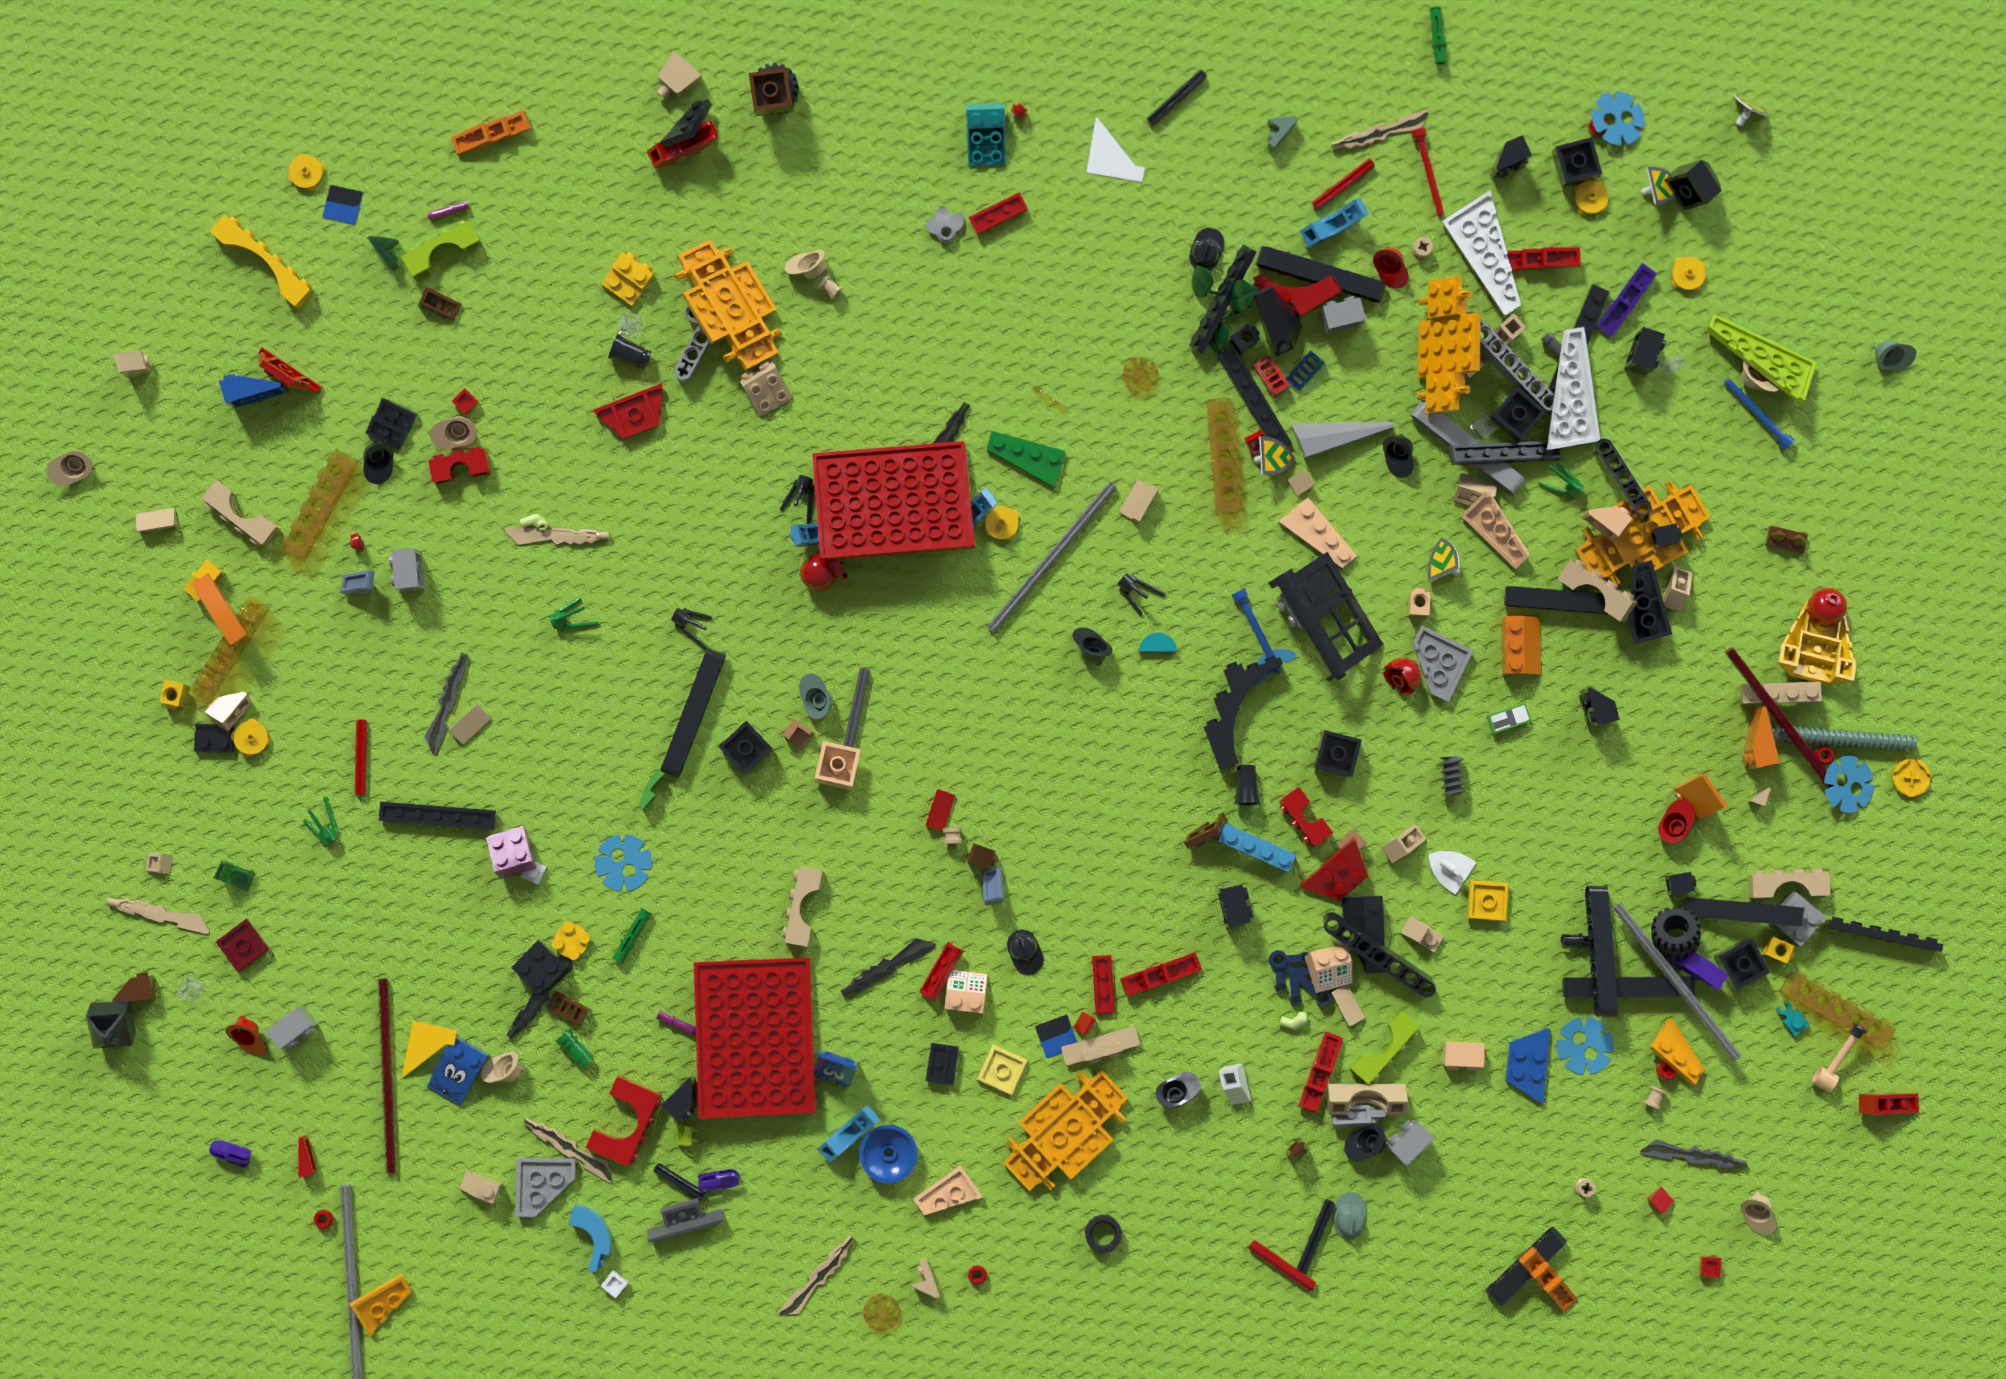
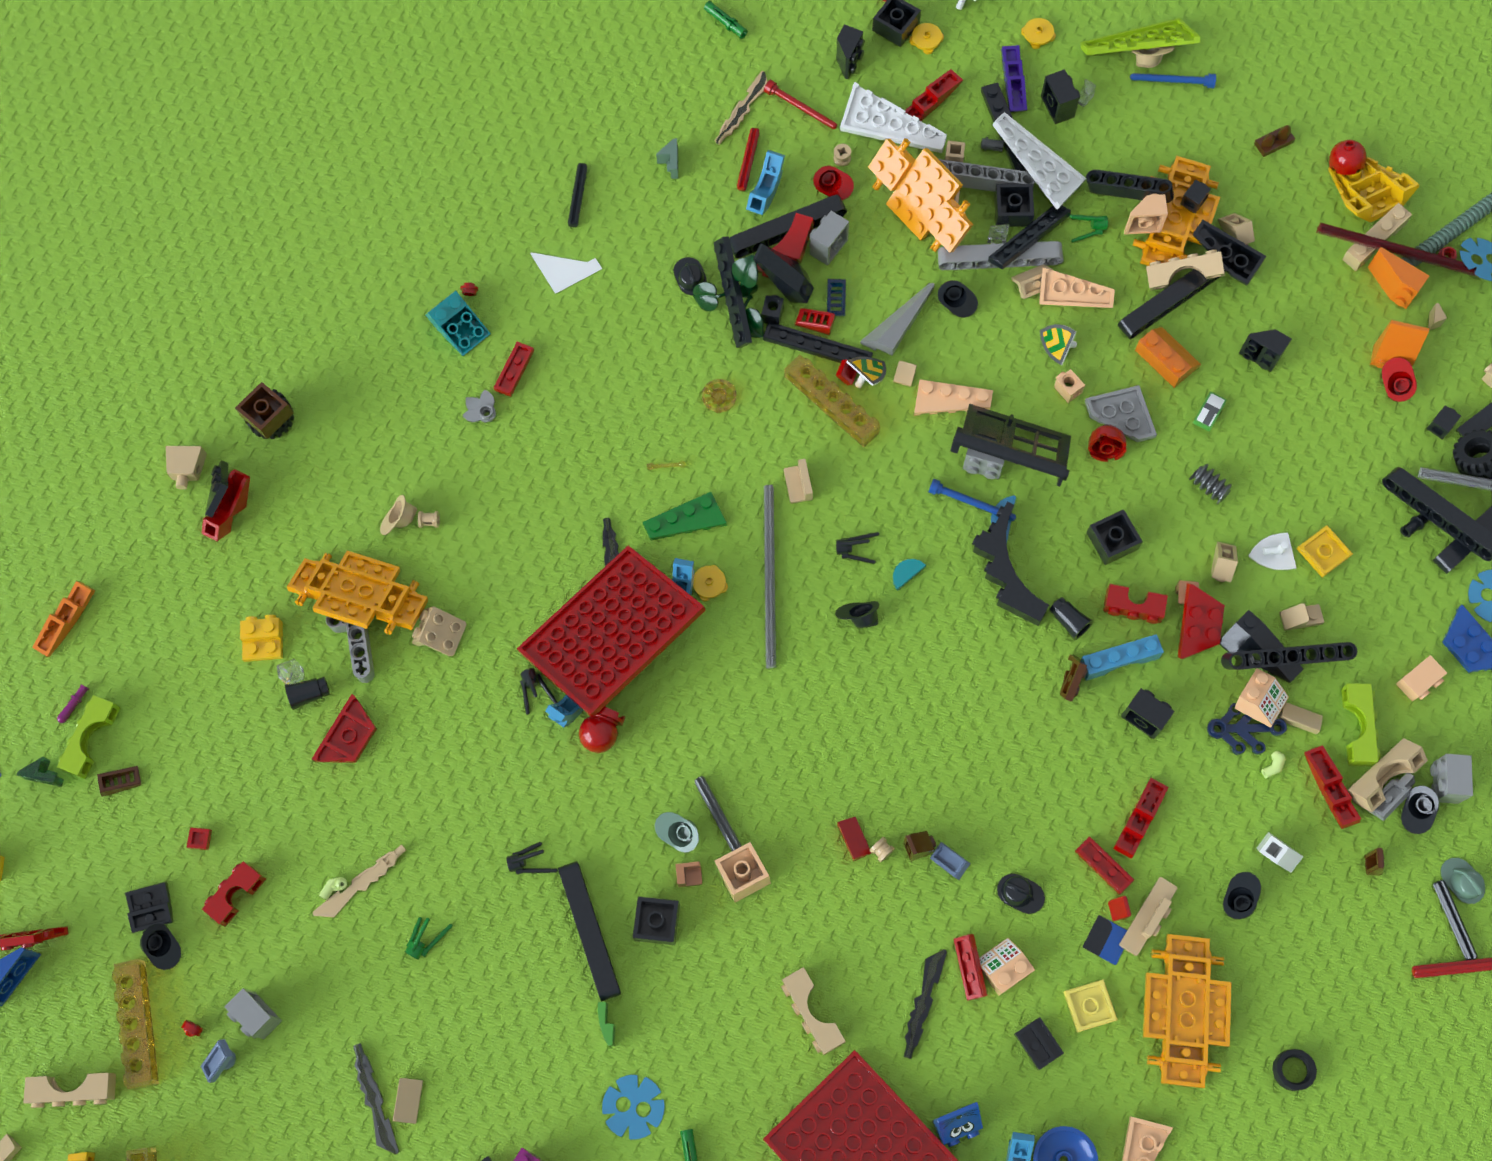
camera: 30 degrees left, 15 degrees down
tan piece [430,416,476,449] -> none

